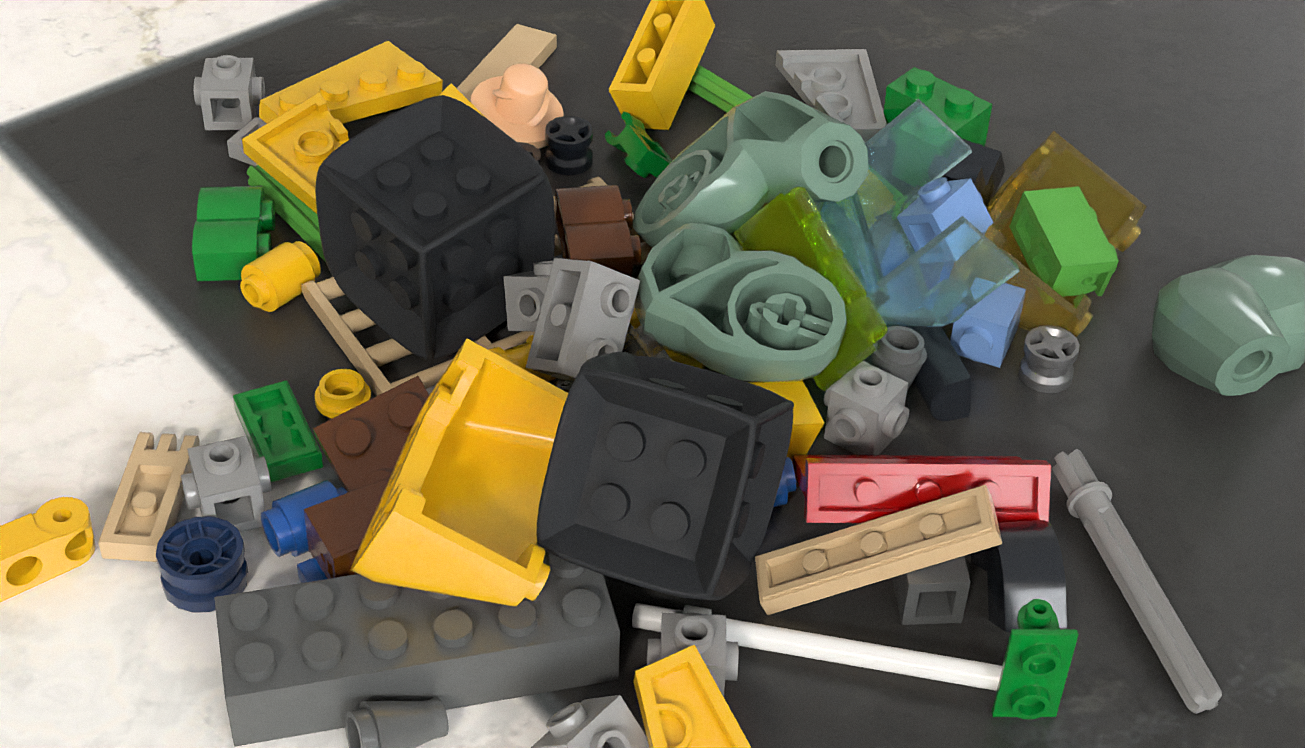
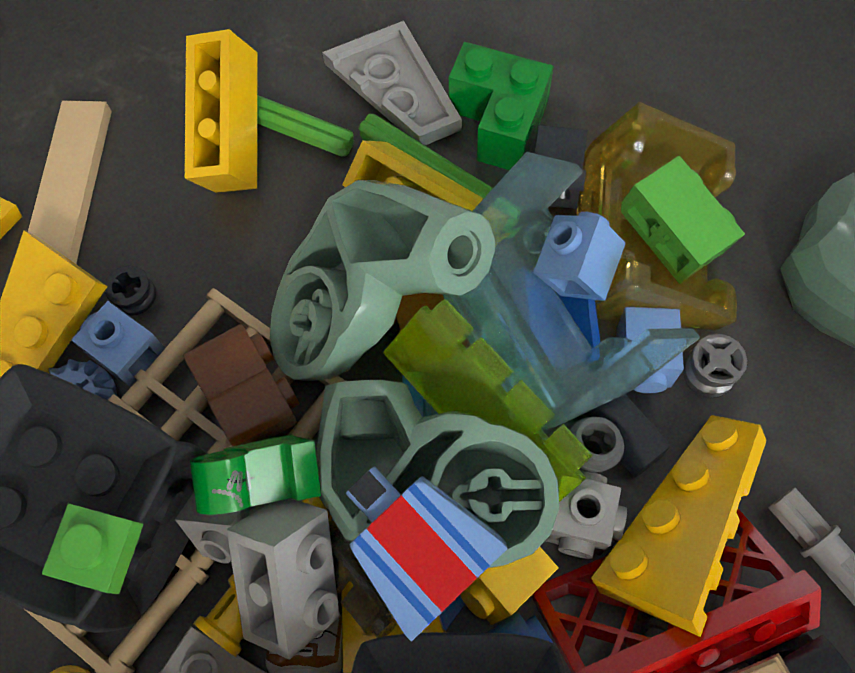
camera: 15 degrees left, 25 degrees up
light nougat plate [470,63,564,149] -> none
black wheel [545,116,593,175] -> none
green plate [605,112,673,178] -> none
none -> bright green plate [42,504,144,594]
none -> green leg [190,435,321,515]
none -> torso [346,466,508,642]
none -> yellow wing [591,415,767,637]

